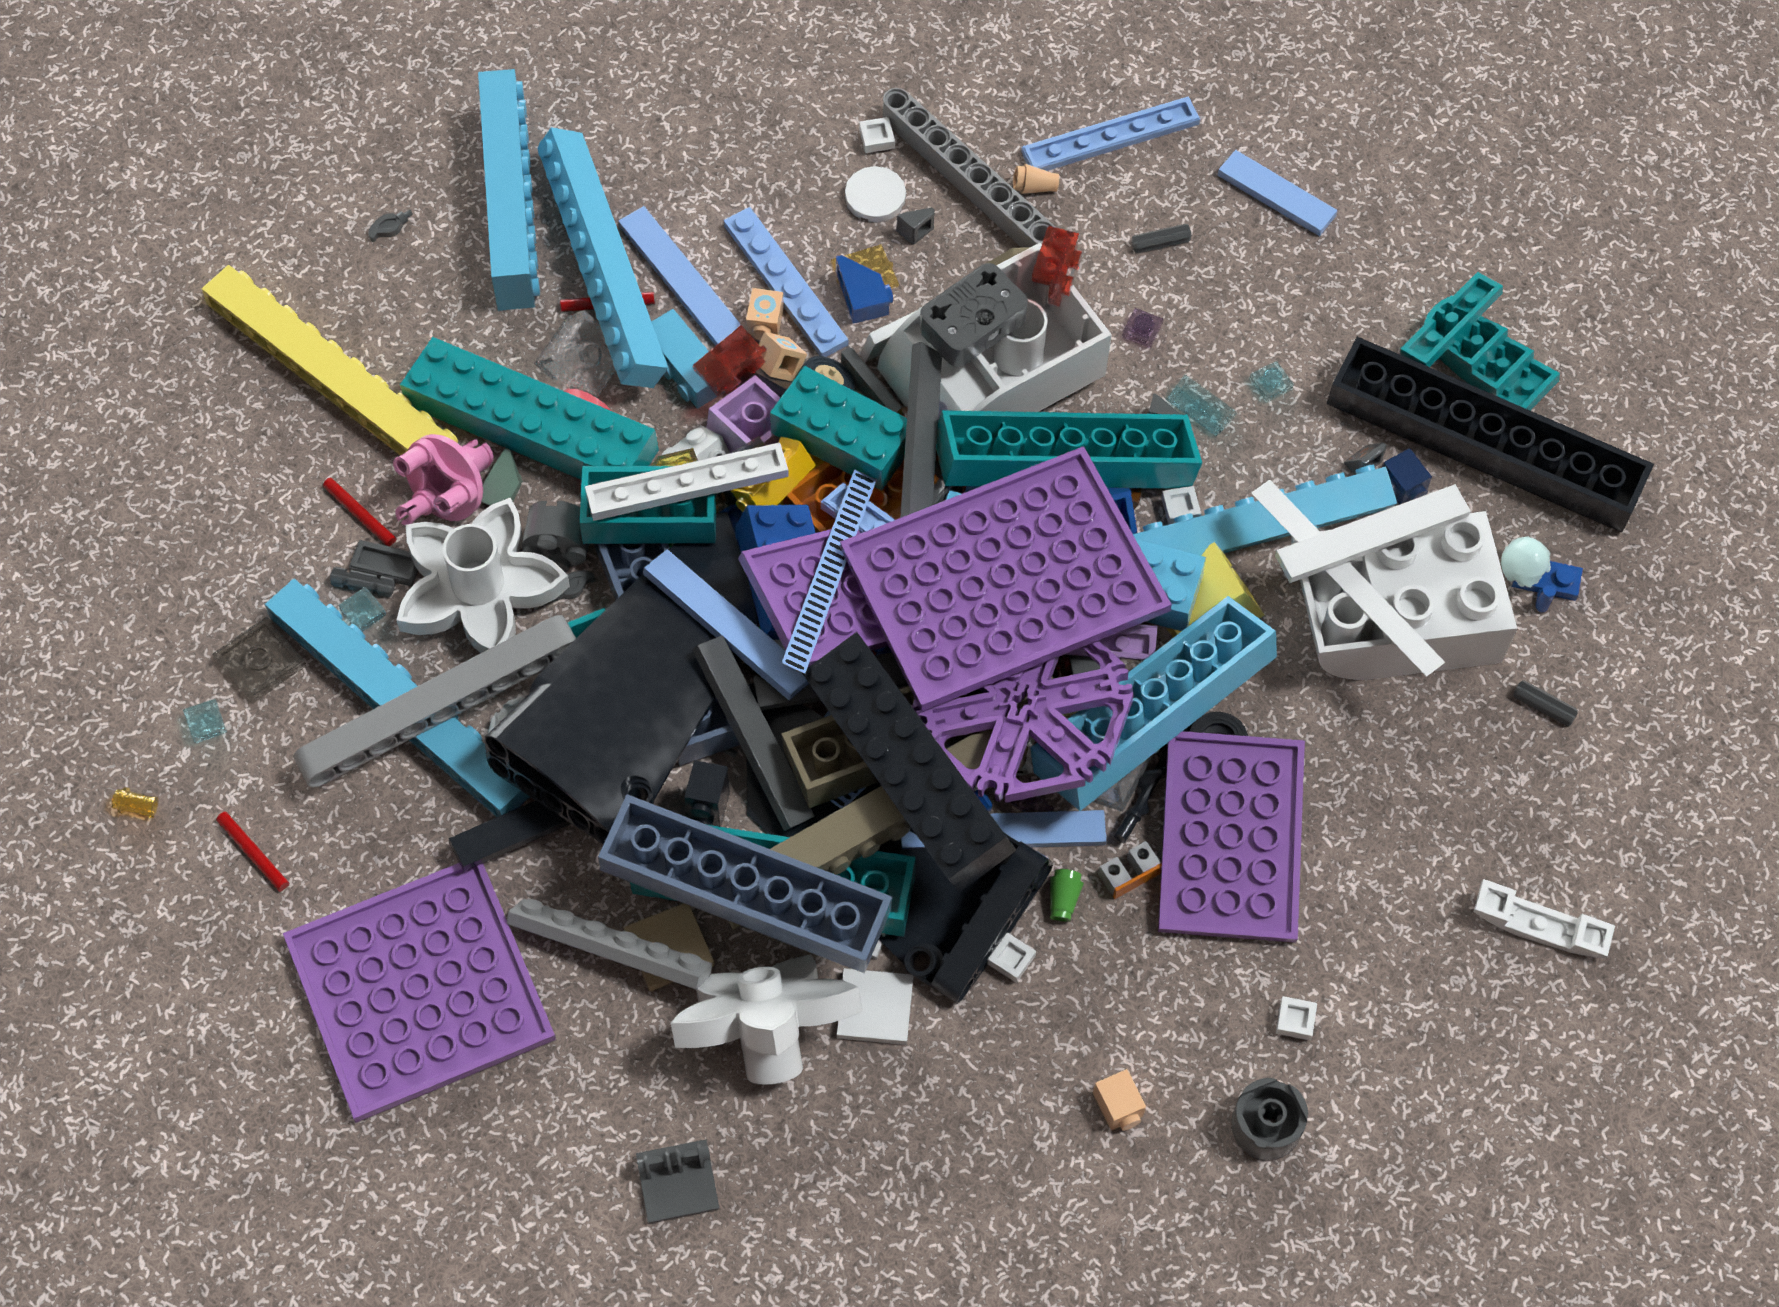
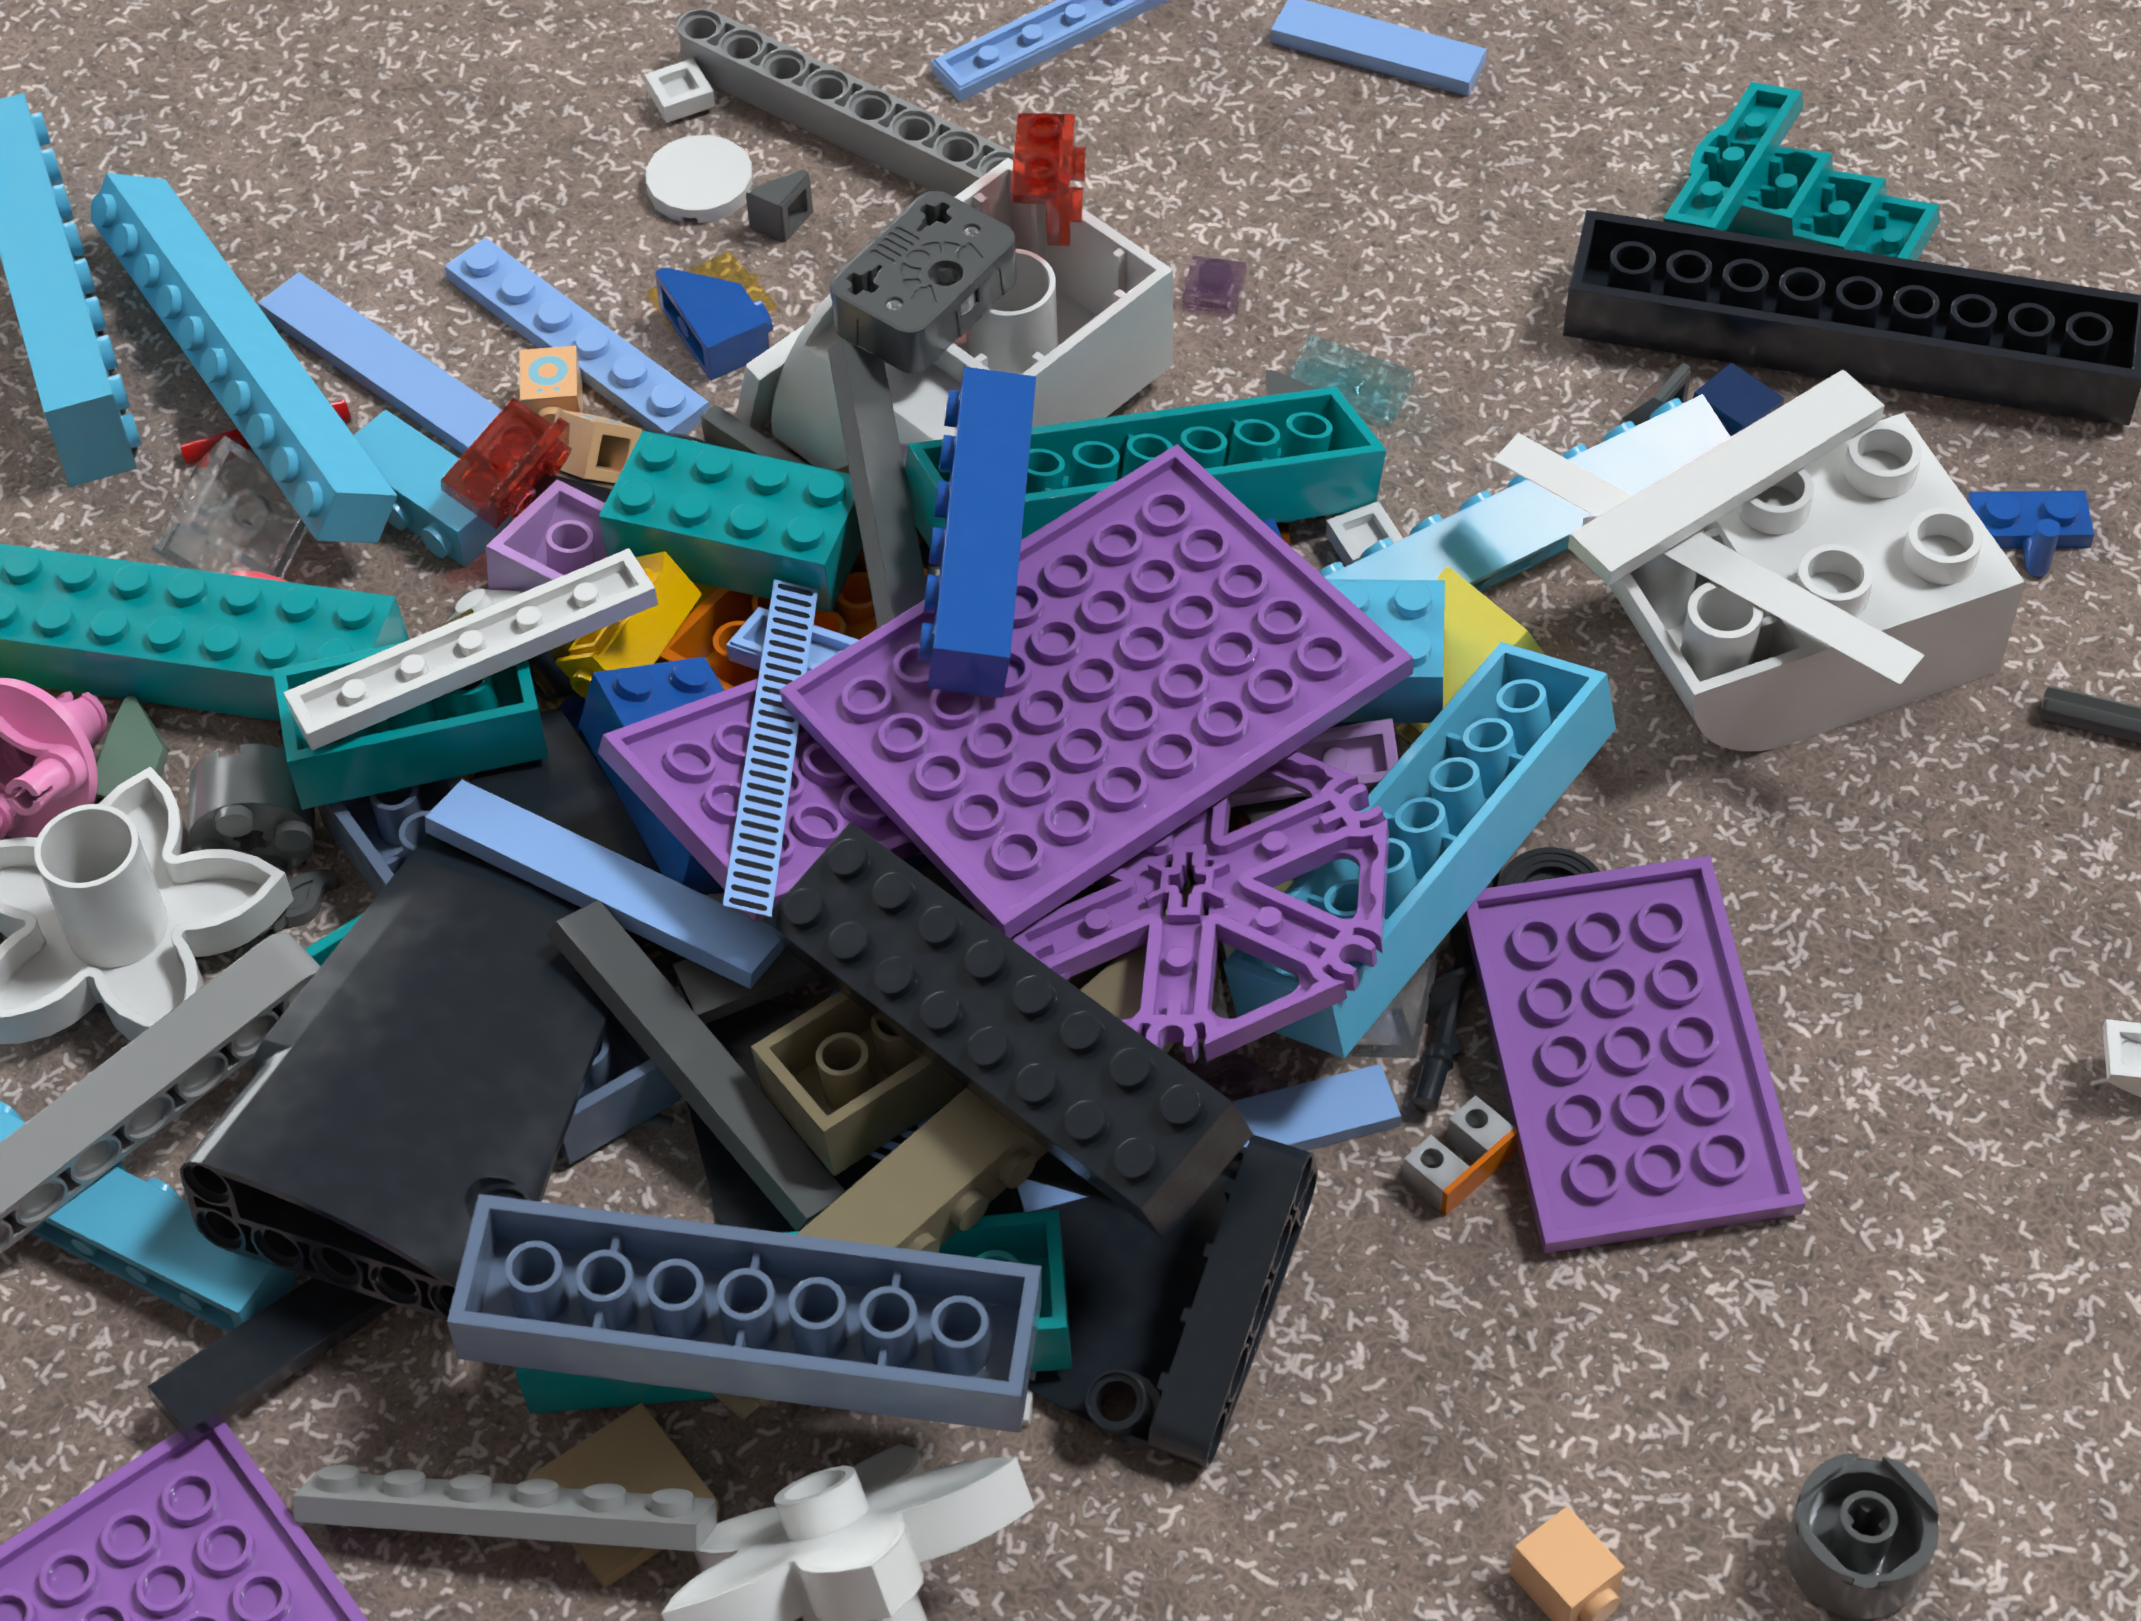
camera: 10 degrees left, 10 degrees down
black brick [684,760,730,827] -> none
white tile [837,968,913,1045] -> none
white plate [988,933,1036,983] -> none
light nougat cone [1013,164,1059,194] -> none
bright green cone [1050,869,1084,922] -> none
dark grey axle [1131,224,1192,253] -> none
clear light blue plate [1249,361,1294,403] -> none
white plate [1276,996,1317,1040] -> none
light aqua hair [1500,536,1551,588] -> none
none -> blue brick [918,367,1036,698]

